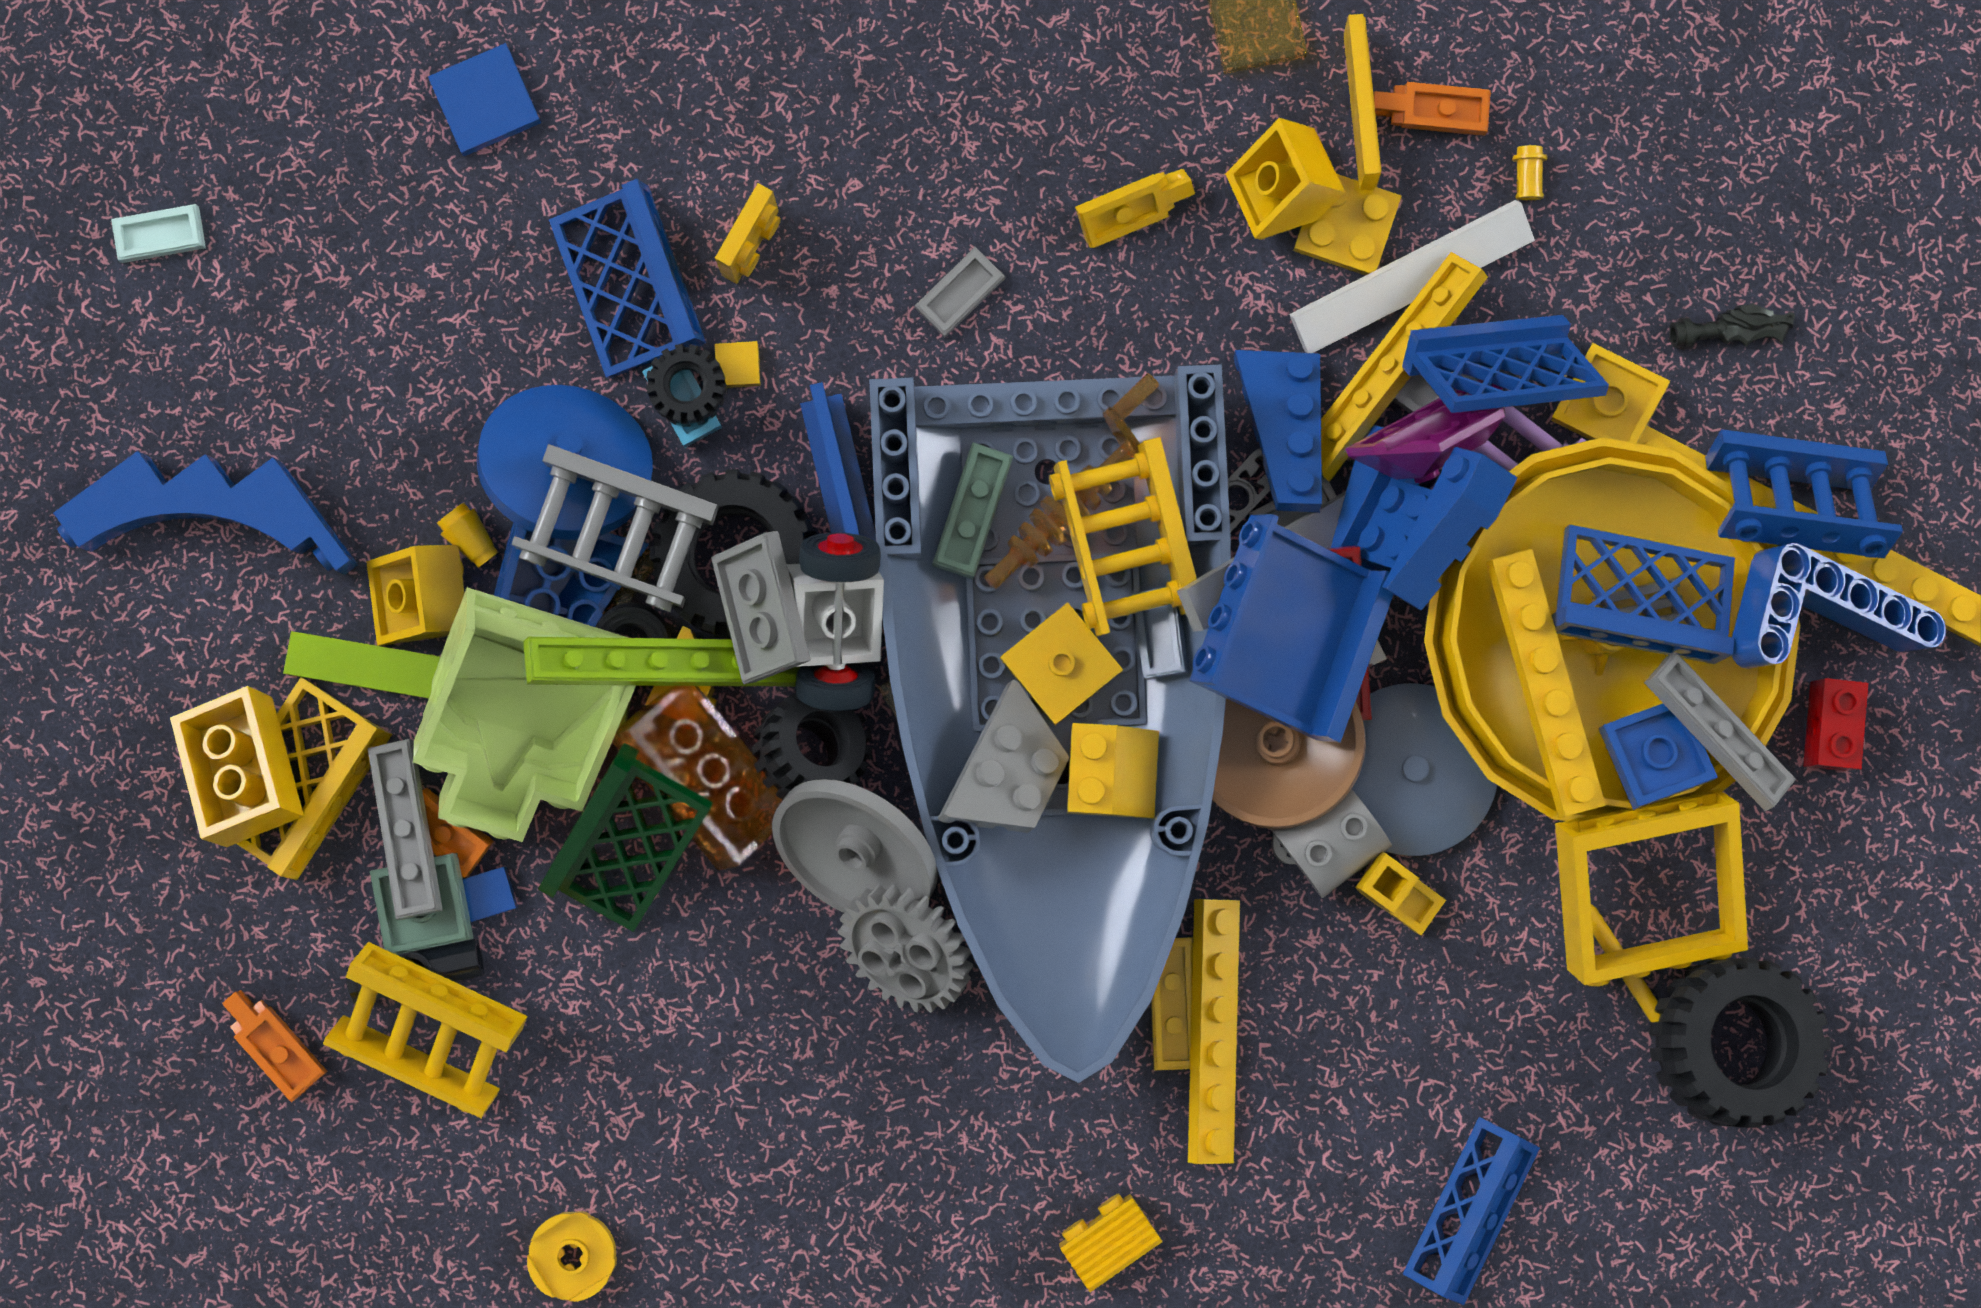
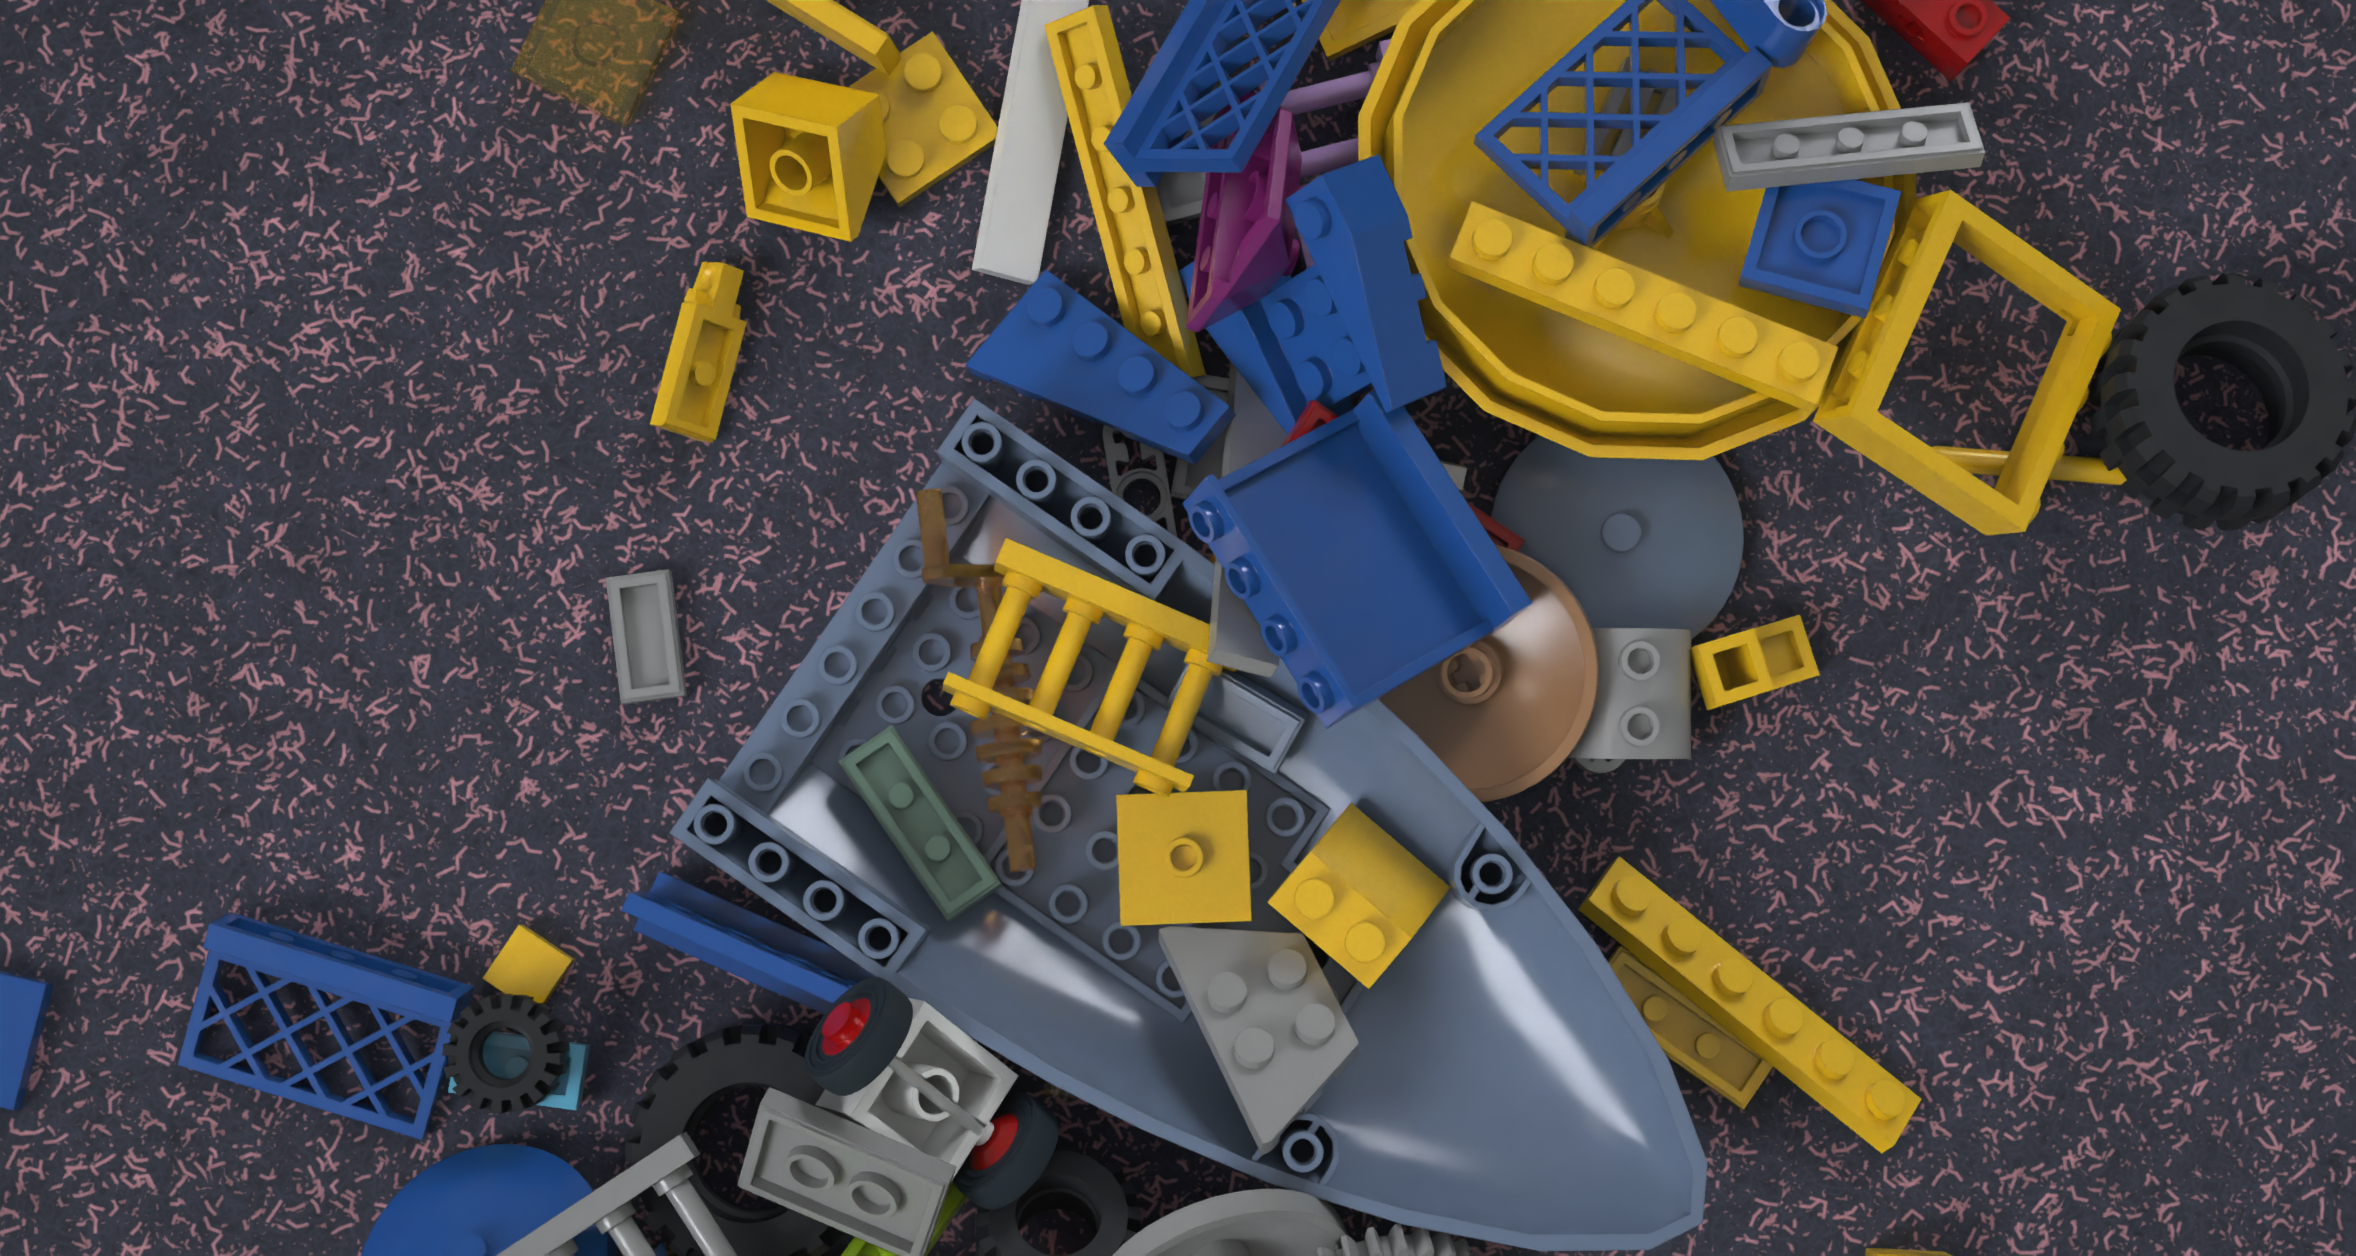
camera: 50 degrees left, 0 degrees up
yellow plate [715,183,781,284] -> none
blue fence [1403,1117,1540,1305] -> none

